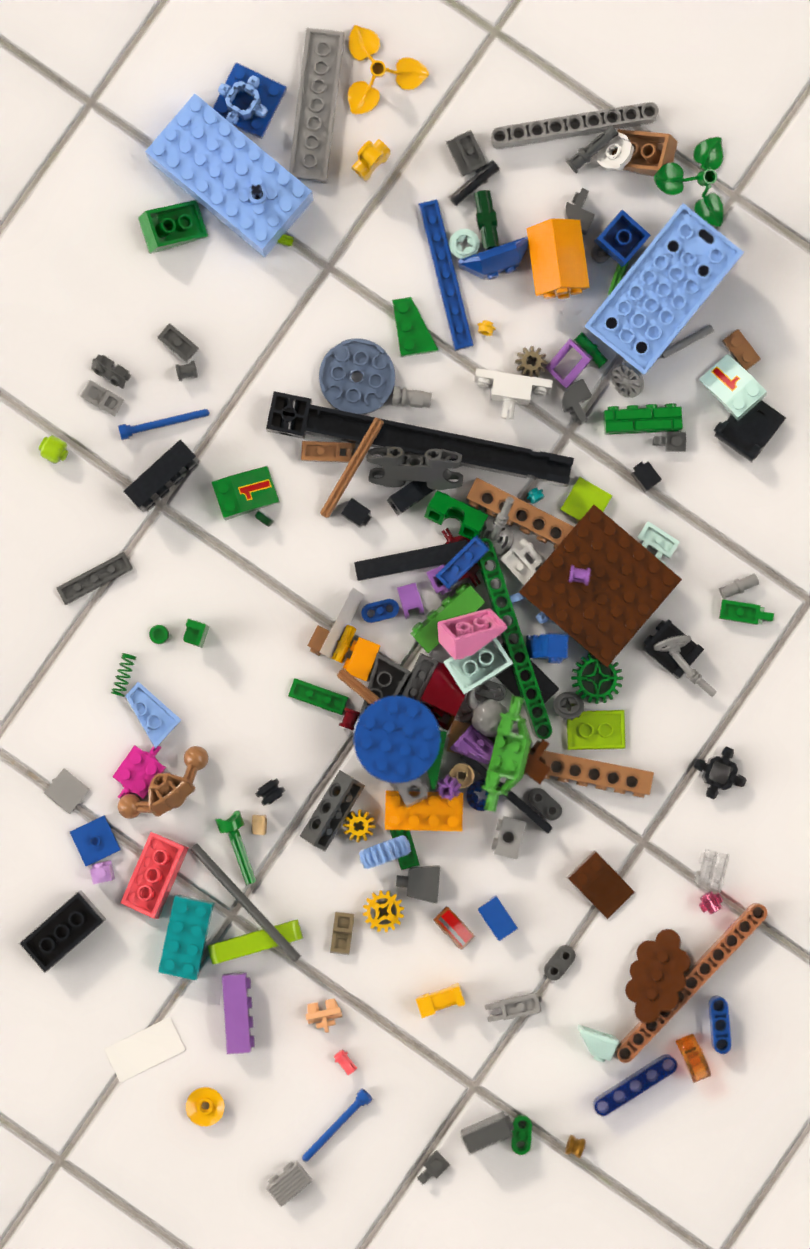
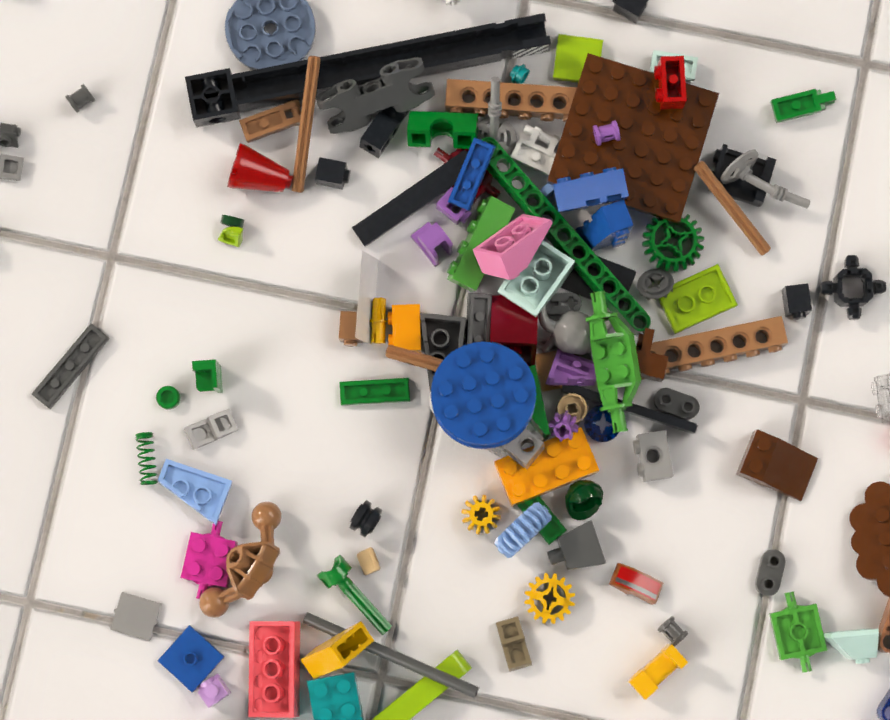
camera: 25 degrees left, 5 degrees down
blue piece [118,409,209,440] -> none
black brick [123,439,199,512] -> none
dark grey plate [157,323,199,363] -> none
green slope [211,466,279,521] -> none
dark grey brick [300,770,365,852] -> none
dark red bush [339,707,360,731] -> none
blue plate [361,599,399,623] -> none
light grey axle [392,386,432,408] -> none
blue panel [478,895,518,941] -> none
light grey hinge [485,992,541,1022] -> none
light grey pin [719,573,759,599] -> none
none -> light grey slope [184,409,238,450]
none -> lime tile [218,227,243,247]
none -> red cone [227,143,293,192]
none -> yellow slope [301,621,374,679]
none -> wedge [553,167,629,213]
none -> dark green piece [565,480,603,520]
none -> red brick [654,56,687,110]
none -> dark grey bush [657,616,689,647]
none -> medium nougat axle [694,161,771,255]
none -> bright green plate [769,591,827,673]
none -> black brick [781,283,812,320]

